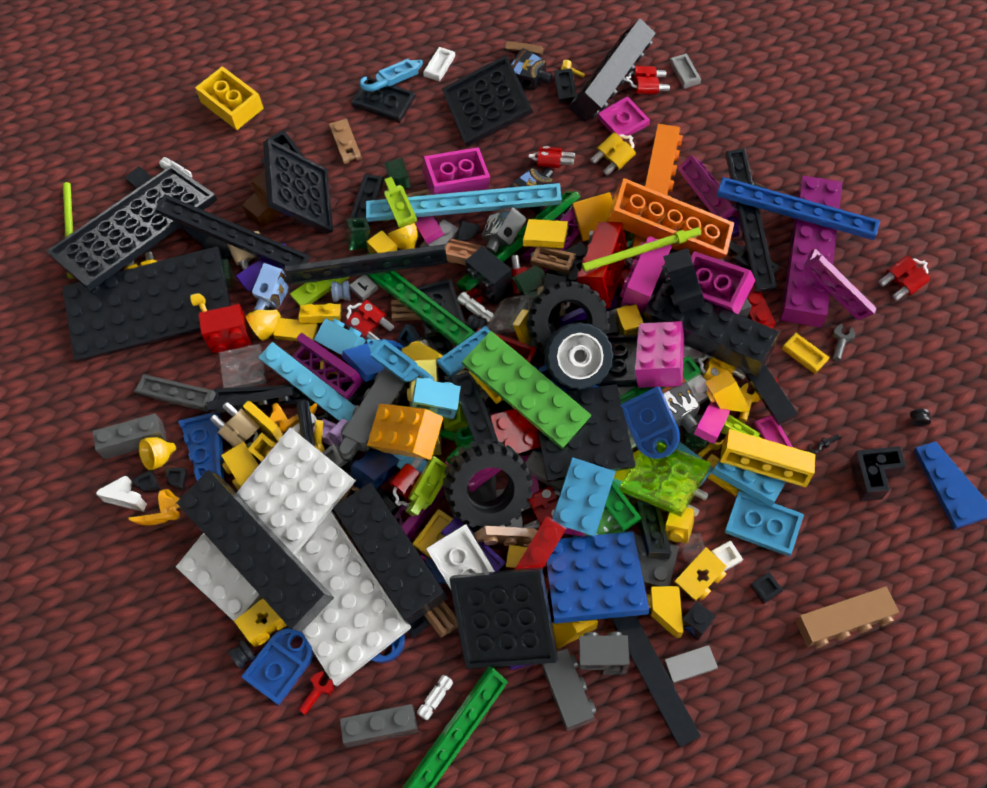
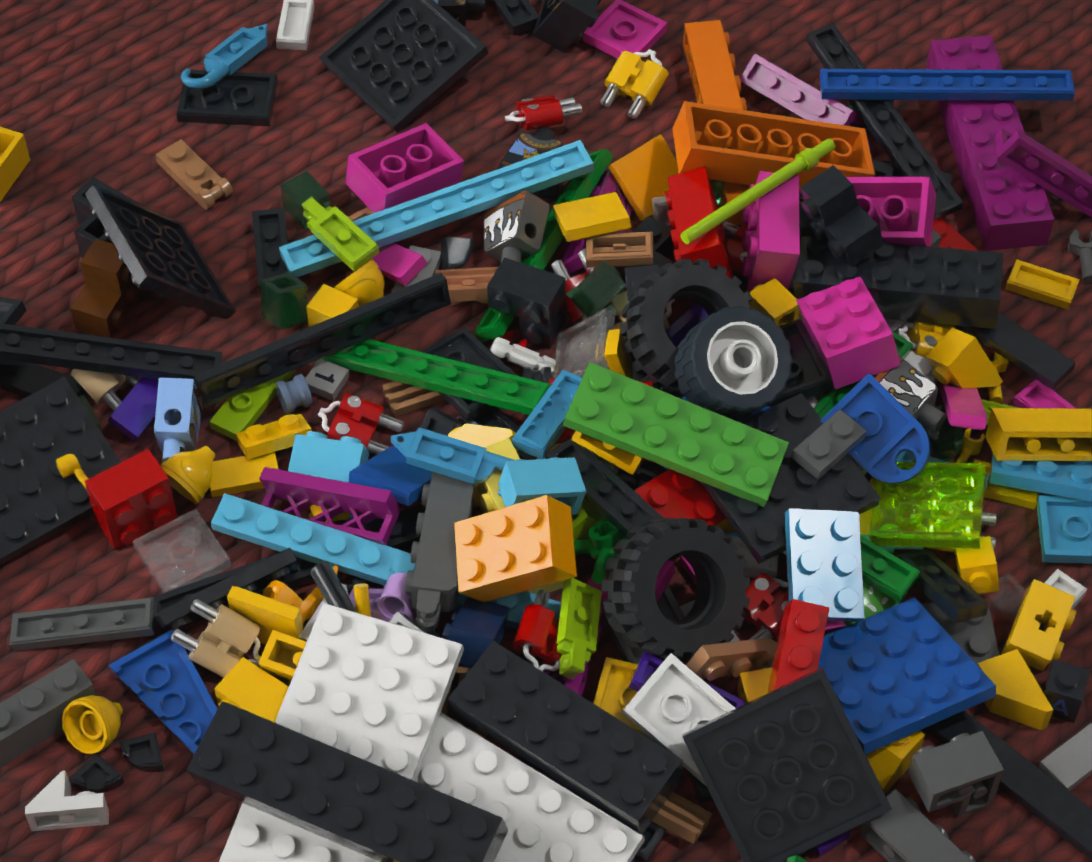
camera: 25 degrees left, 10 degrees down
light orange hair [128,489,181,525] -> none
none -> dark grey plate [791,410,867,479]

